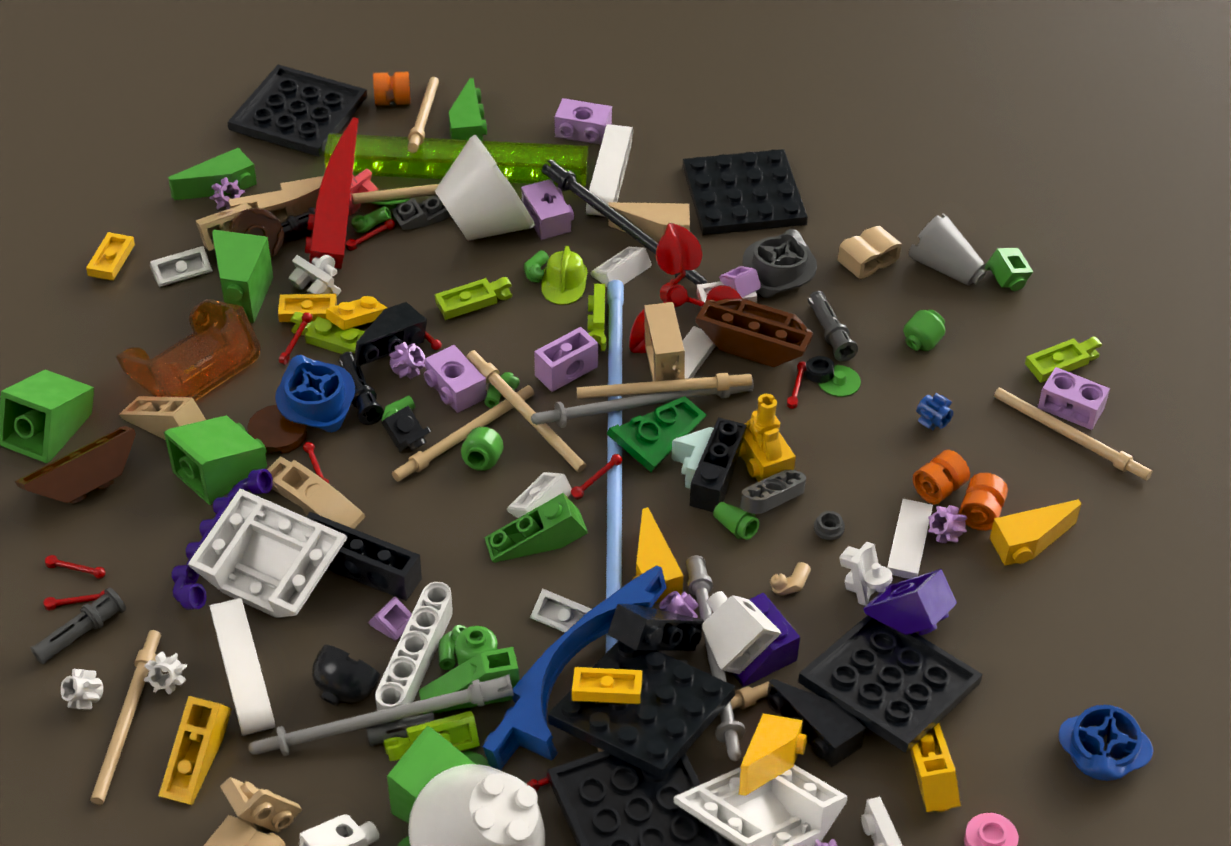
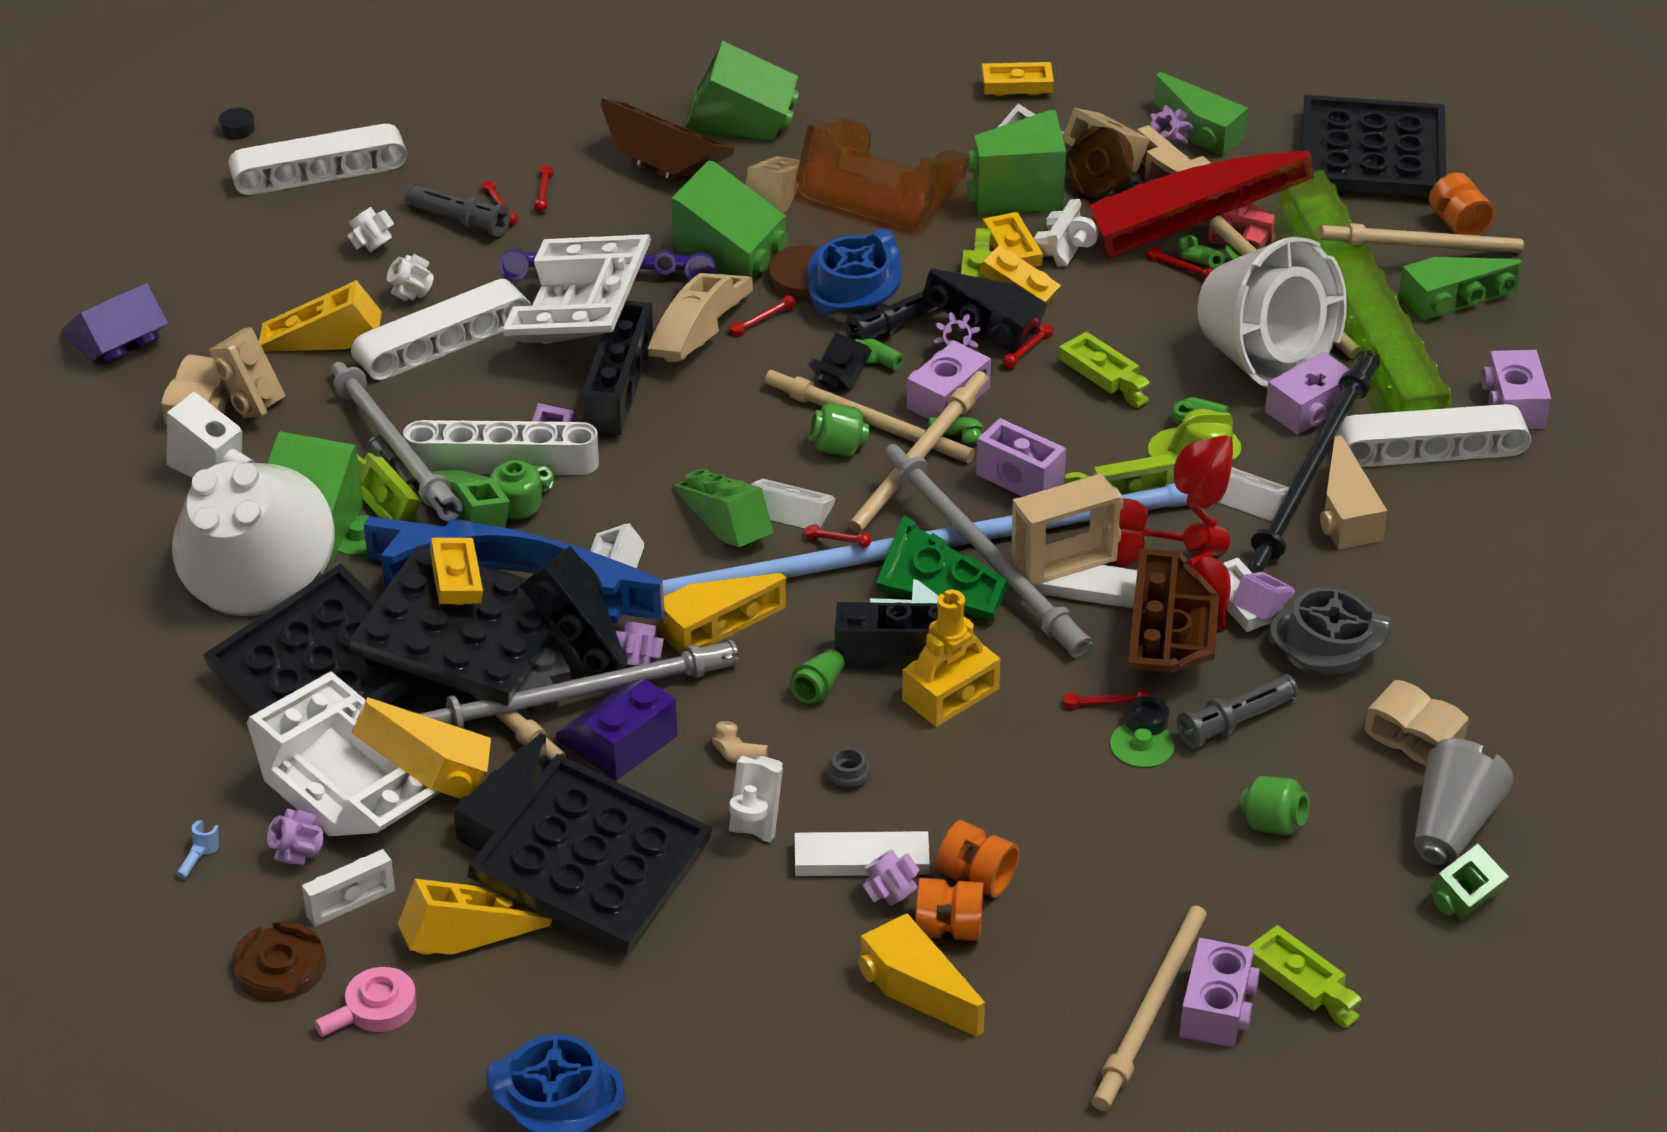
camera: 75 degrees right, 5 degrees down
tan bar [90,630,161,805] -> none
red hinge [279,312,313,365] -> none
black cylinder [312,644,381,706] -> none
tan bar [576,373,752,399] -> none
black plate [683,149,808,235] -> none
white torso [702,591,781,674] -> none
dark grey beam [740,470,806,514] -> none
dark purple slope [863,569,957,635] -> none
blue gear [916,393,953,430] -> none

